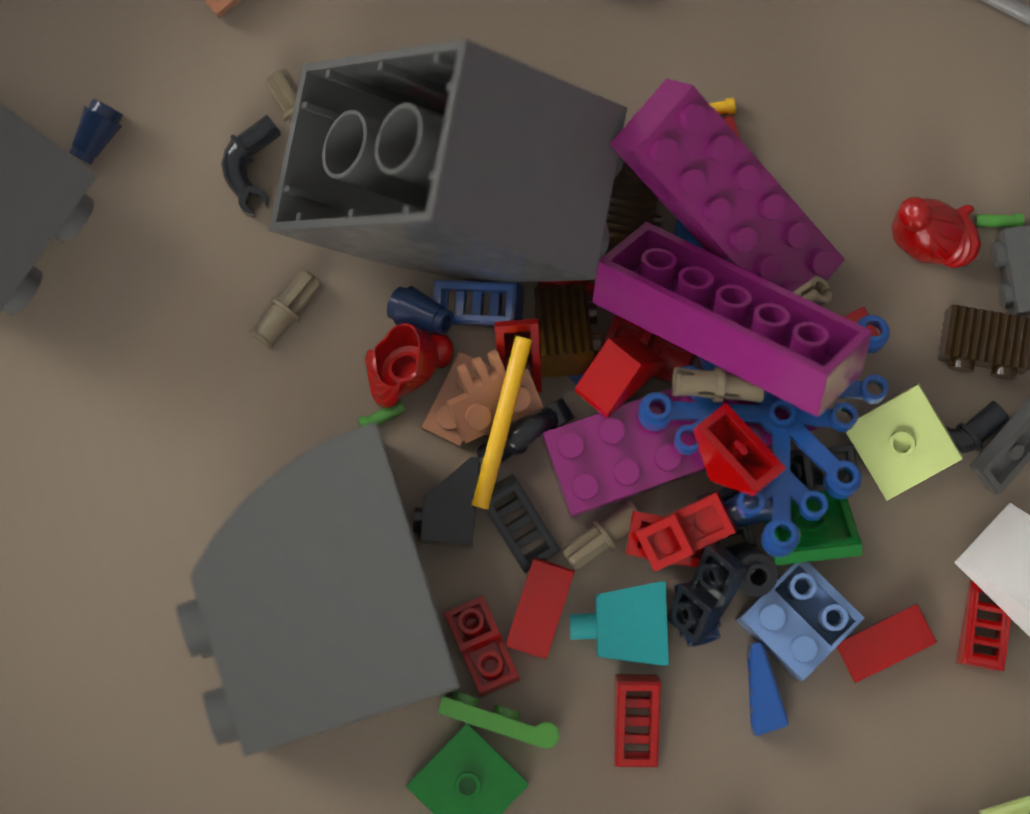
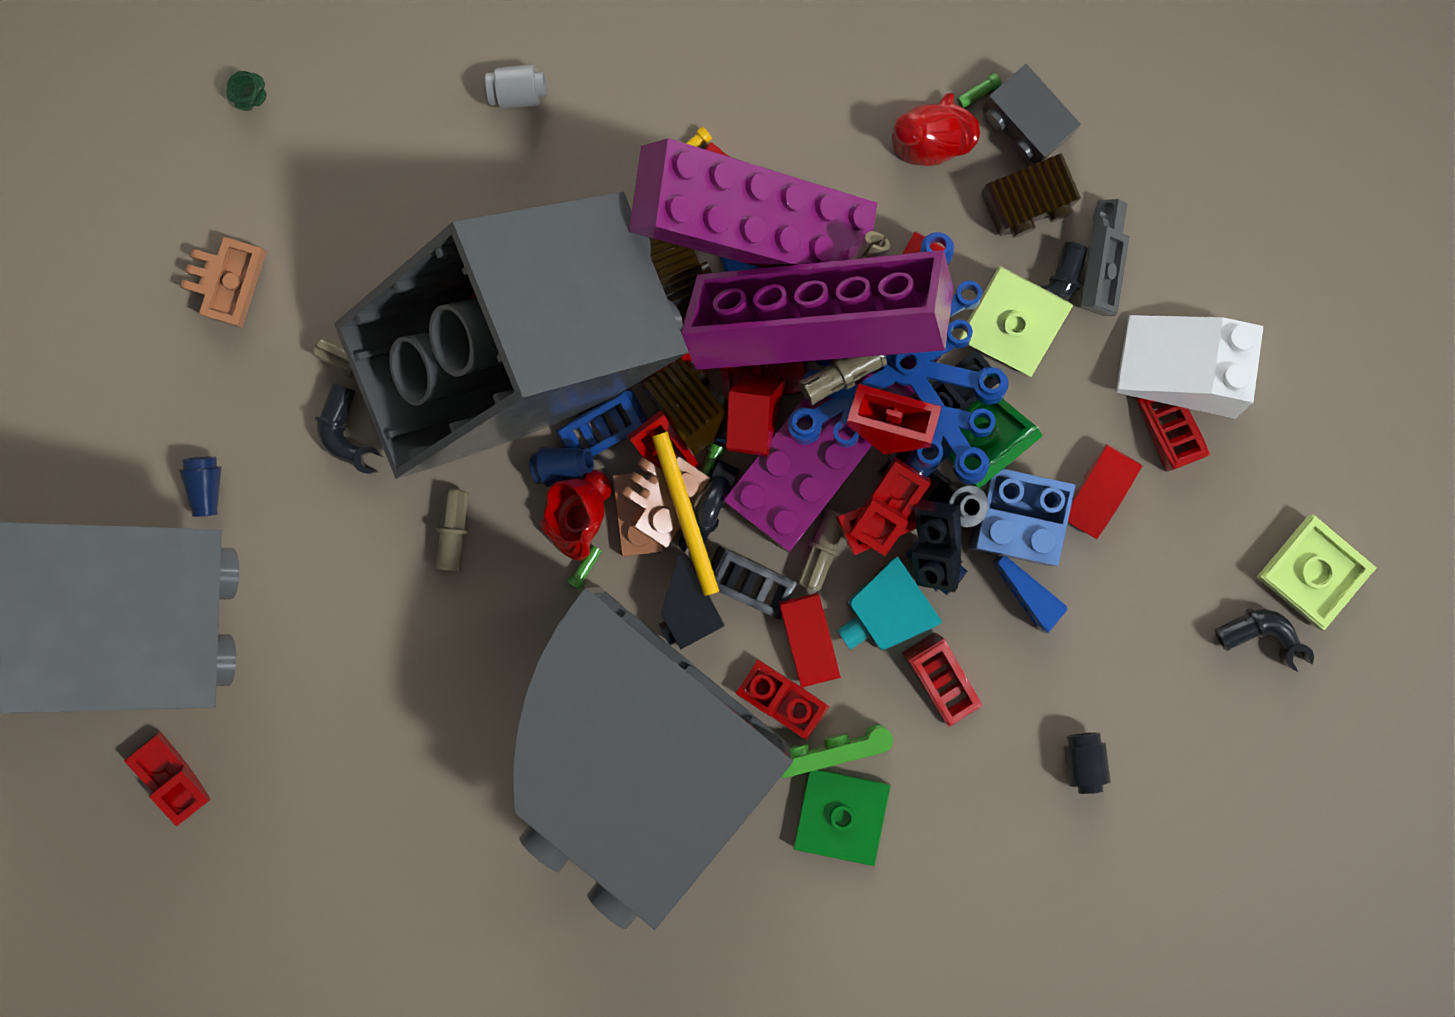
camera: 25 degrees left, 5 degrees up
none -> bright green piece [700,443,725,489]

